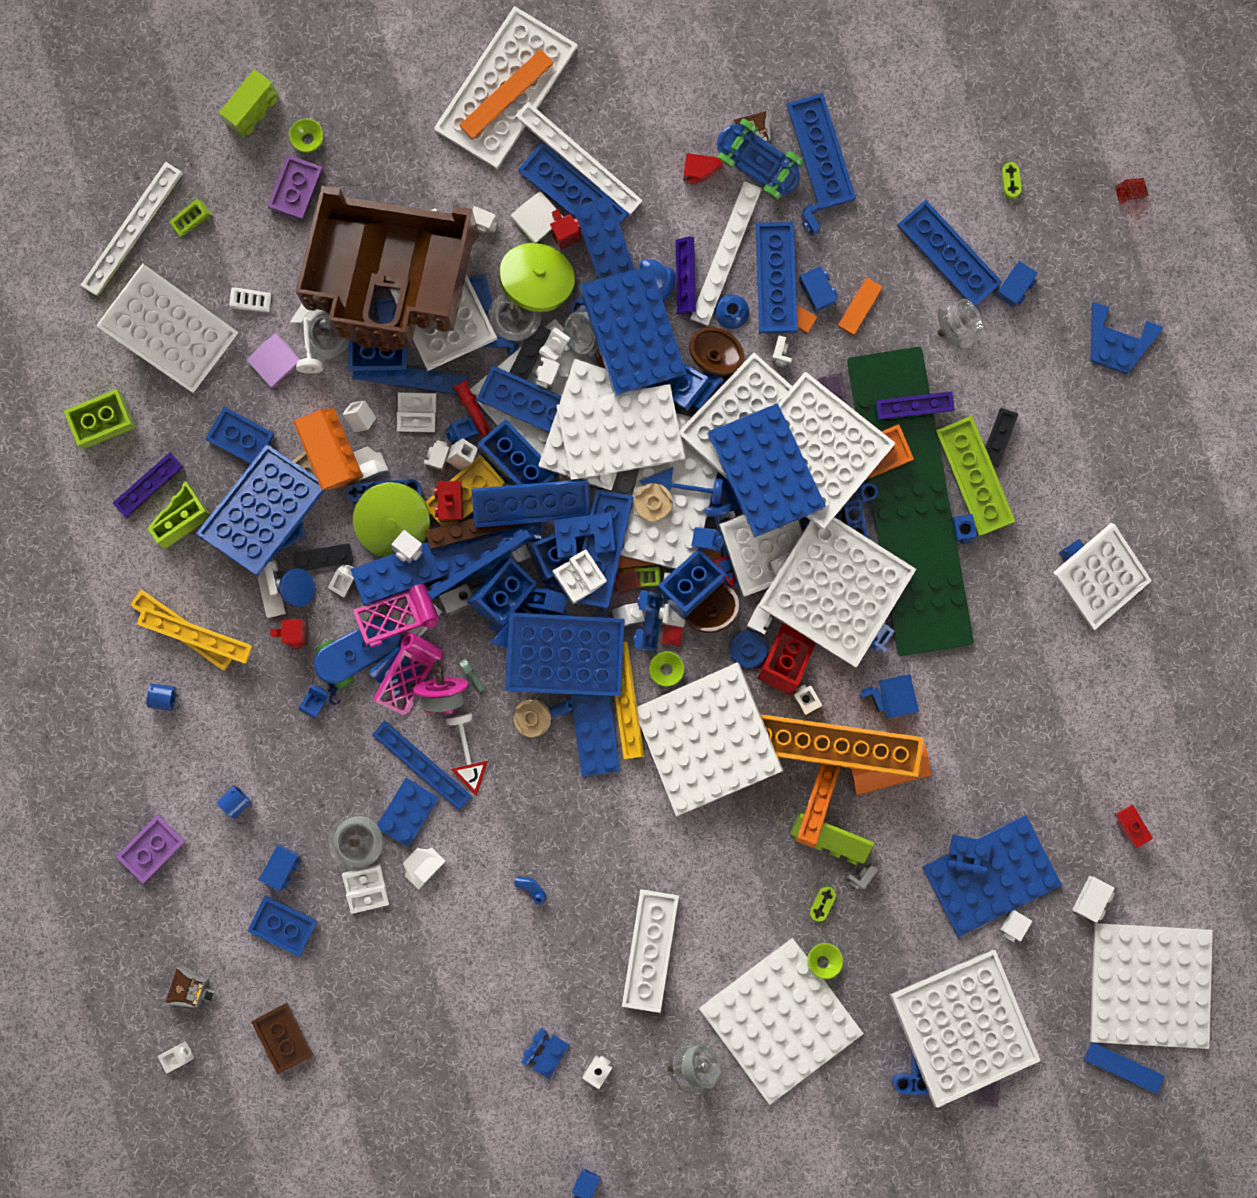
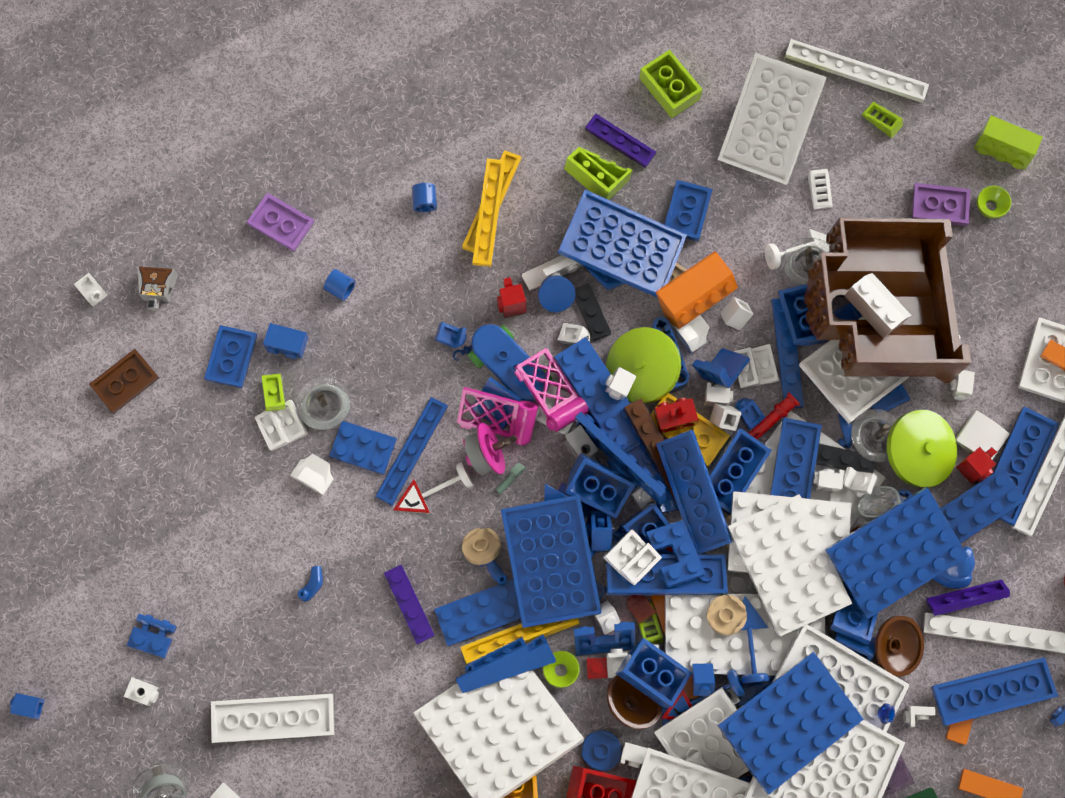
camera: 75 degrees right, 10 degrees down
lavender slope [247,333,301,388] -> none
blue piece [715,295,749,329] -> none
blue brick [799,266,838,313] -> none
none -> lime plate [262,374,285,411]
none -> dark purple plate [384,564,435,645]
none -> blue wedge [456,634,556,693]
none -> blue bracket [692,348,750,388]
none -> white slope [845,273,912,338]
none -> clear blue plate [878,703,895,724]

